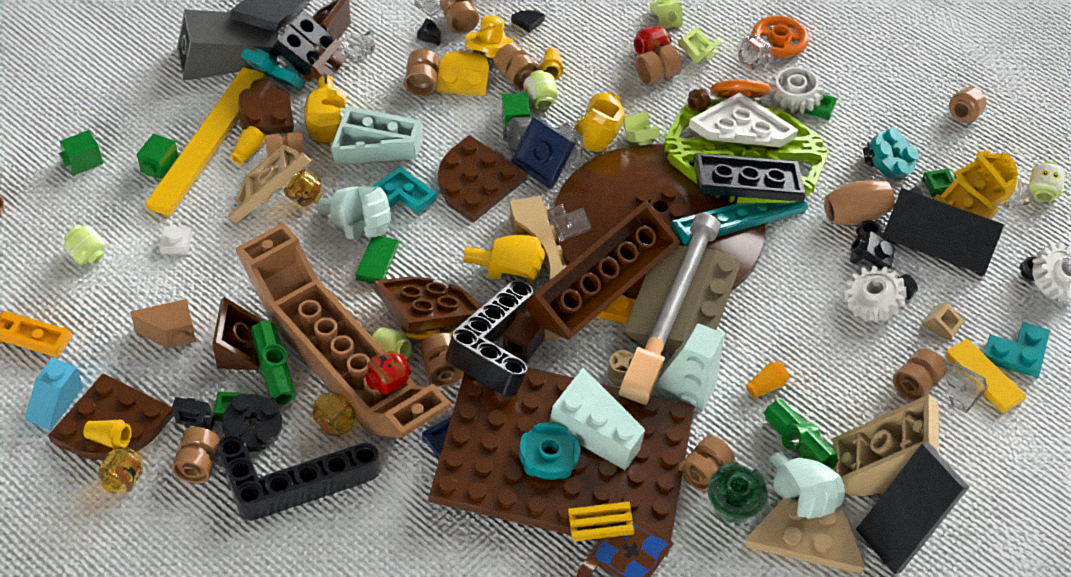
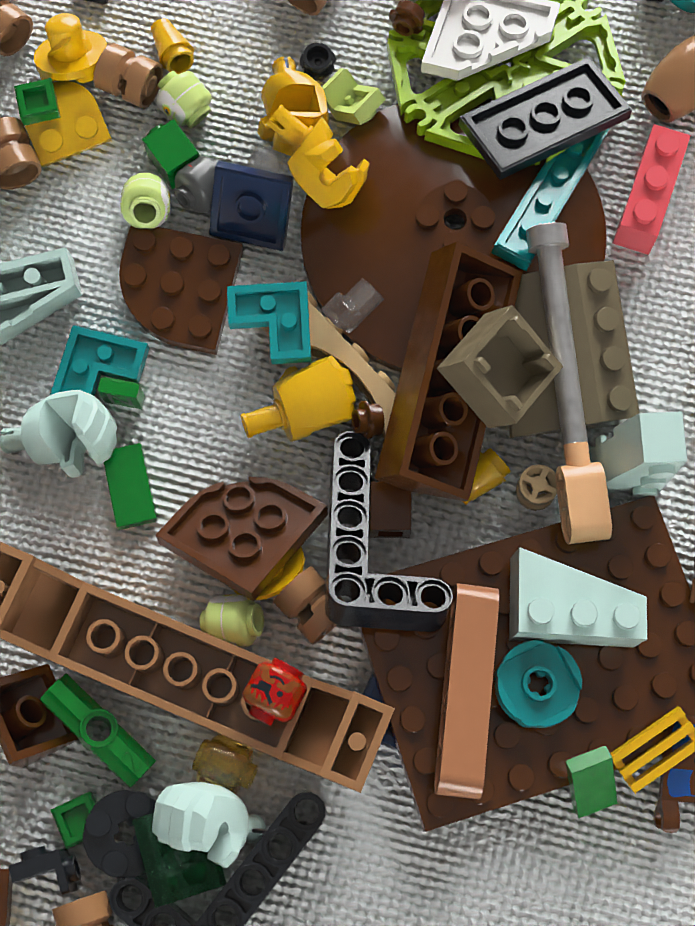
camera: 25 degrees left, 25 degrees up
none -> green tile [14,78,61,126]
none -> green tile [98,377,145,409]
none -> yellowish green head [120,173,171,230]
none -> clear green plate [133,813,226,908]
none -> light aqua piece [152,782,266,868]
none -> teal plate [227,281,312,365]
none -> yellow piece [265,104,370,209]
none -> black plate [300,43,336,79]
none -> reddish brown plate [351,400,385,439]
none -> nougat beam [434,583,499,800]
none -> dark tan container [437,305,563,429]
none -> yellow cone [462,448,511,505]
none -> green tile [566,746,618,819]
none -> coral arch [612,124,691,255]

